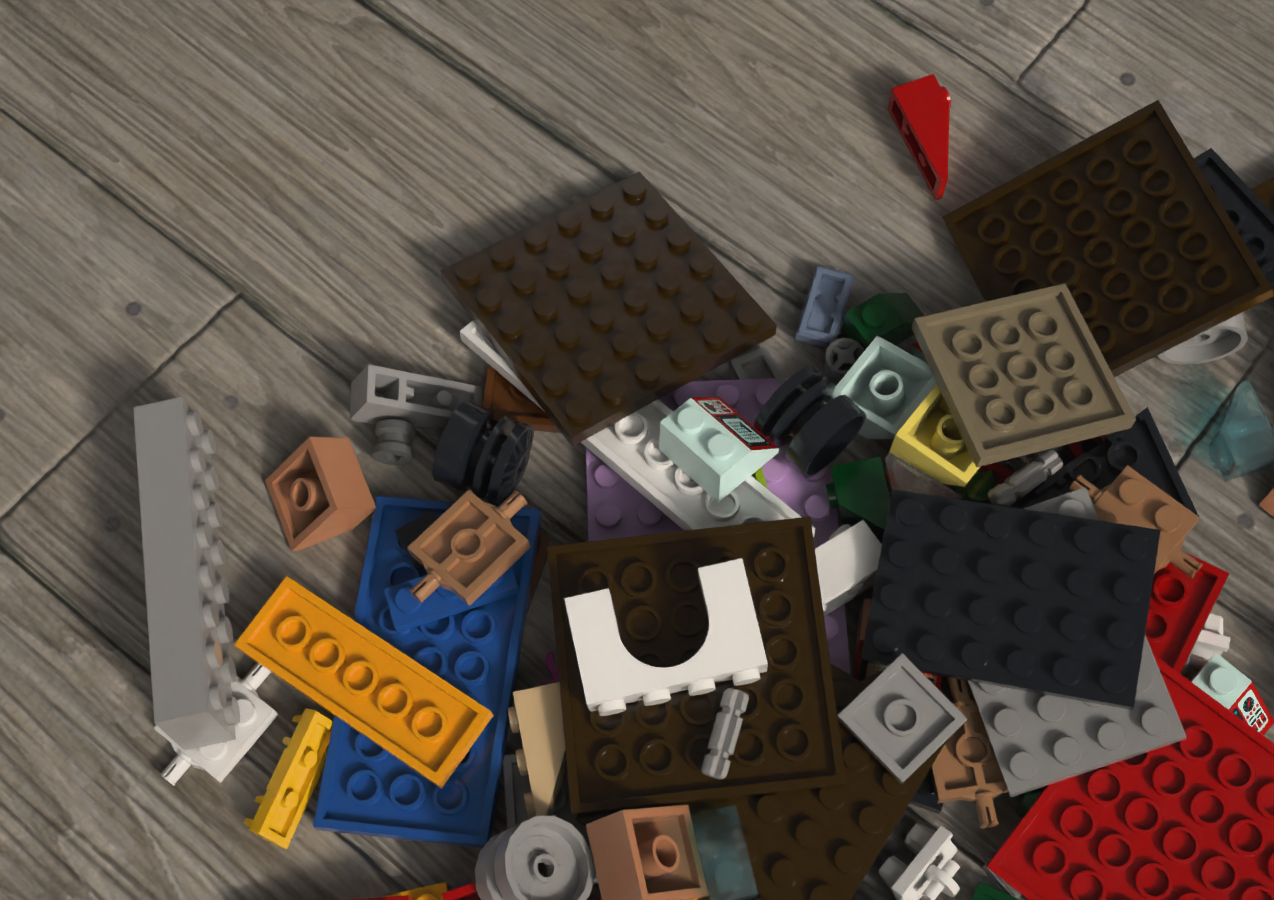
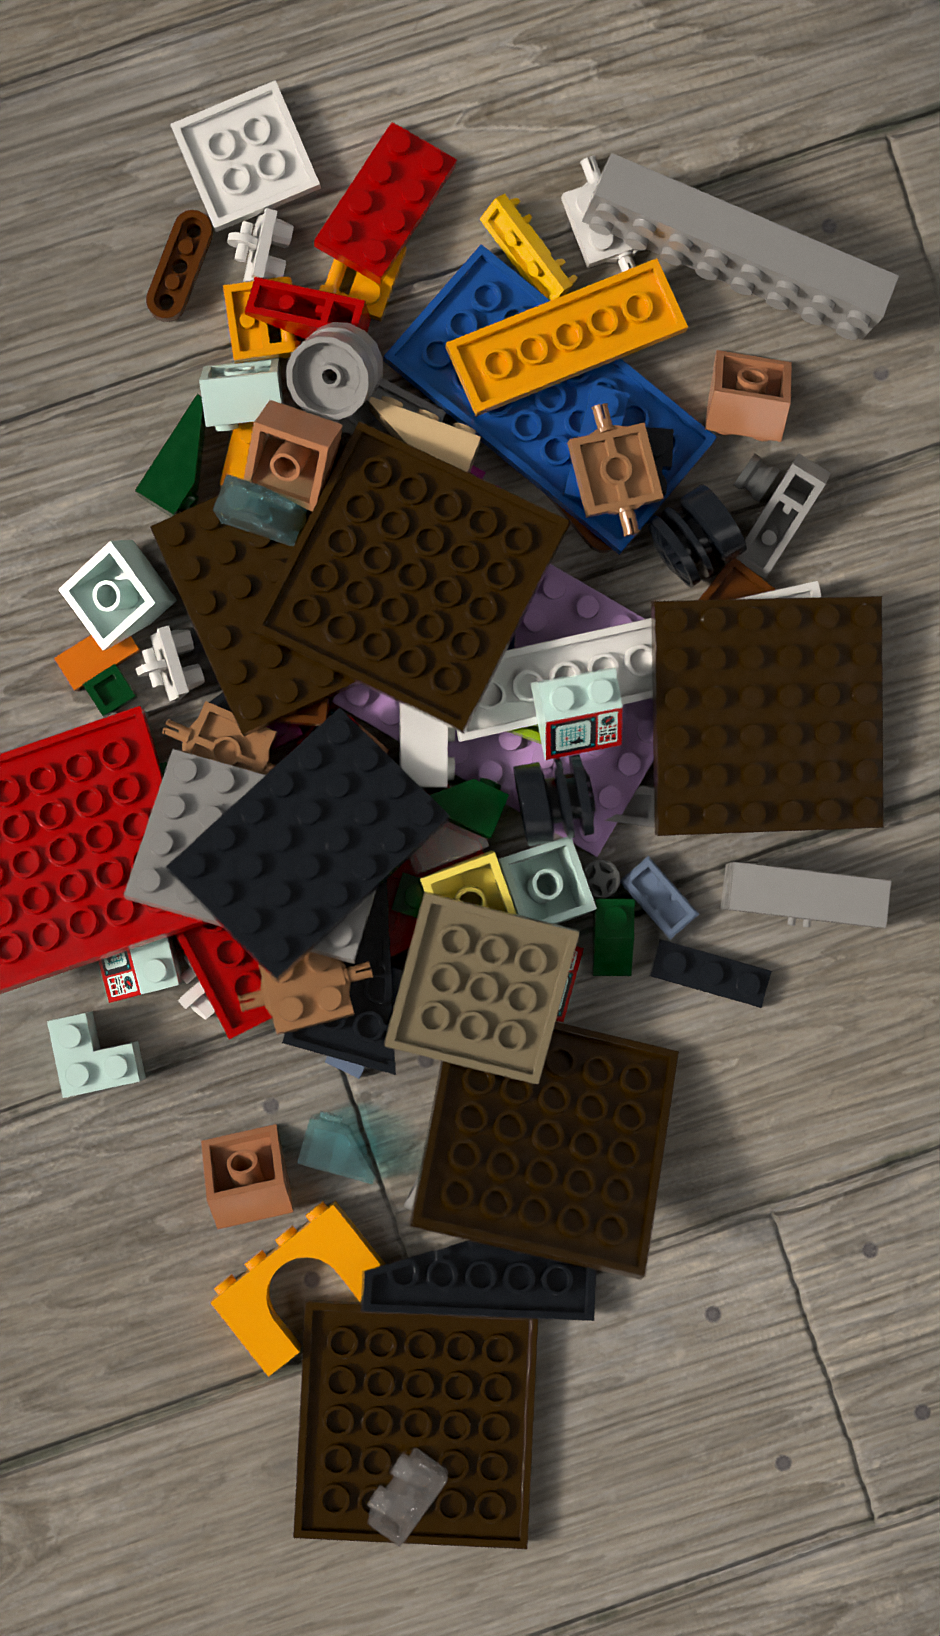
camera: 115 degrees right, 20 degrees up
white arch [564,558,768,716] -> none
light grey axle [701,688,749,779] -> none
light grey plate [837,653,968,784] -> none
red slope [887,74,951,201] -> none
light grey axle [988,449,1063,507] -> none
none -> black plate [649,939,772,1008]
none -> light grey brick [721,862,891,928]

